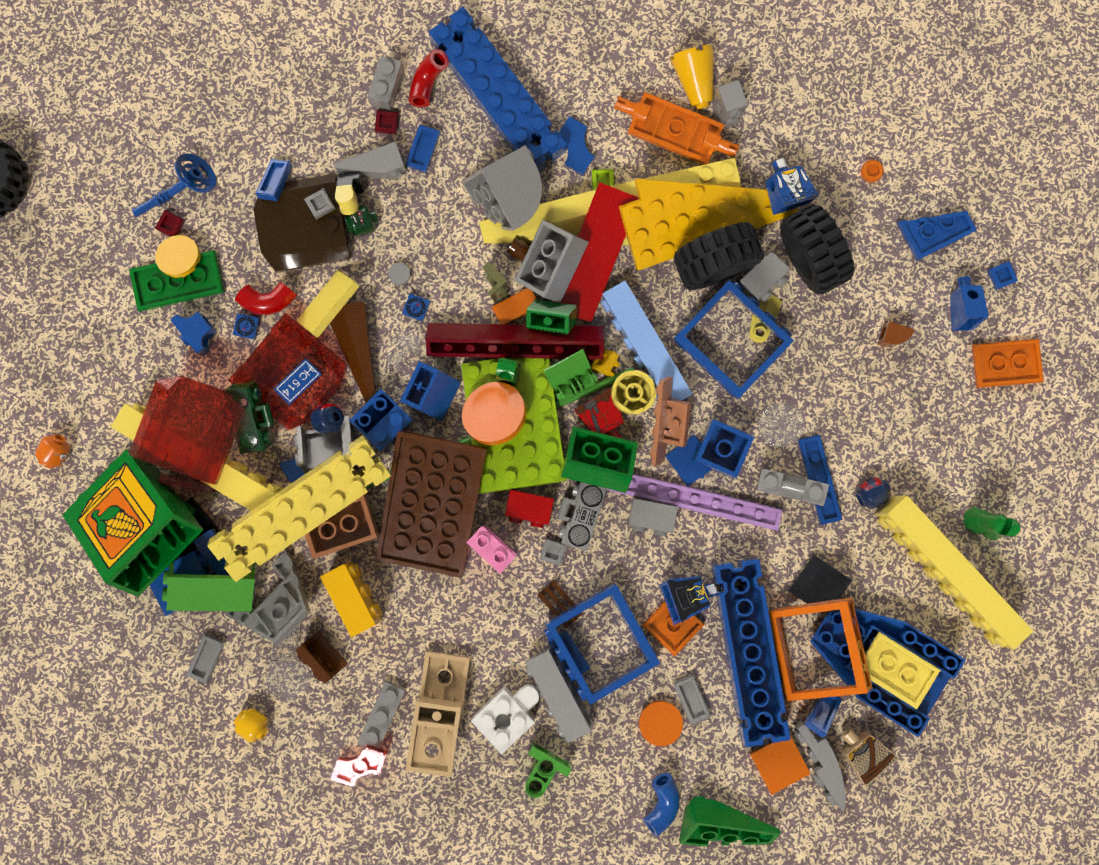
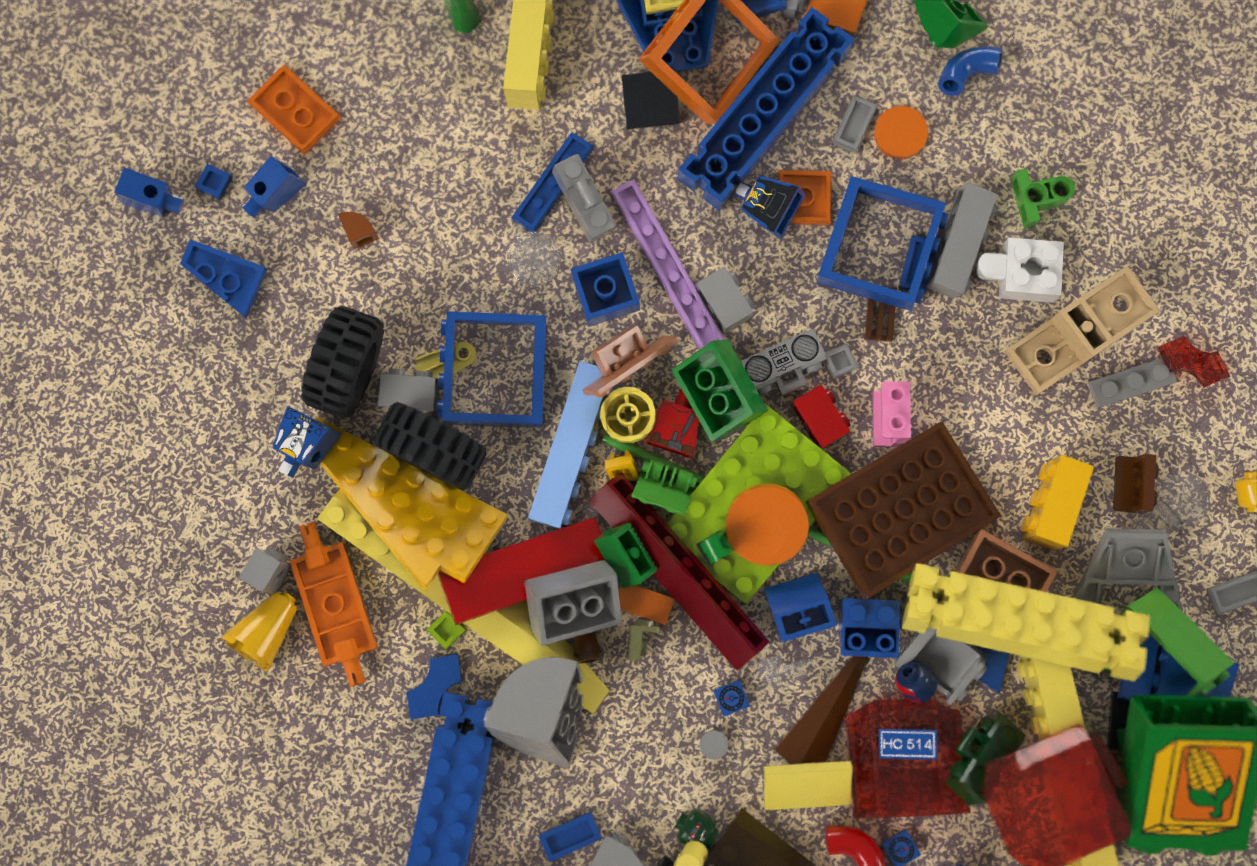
camera: 125 degrees left, 5 degrees down
blue piece [665,435,712,487] -> none
dark blue head [855,477,891,509] -> none
orange tile [860,160,884,183] -> none
none -> blue torso [114,167,184,217]

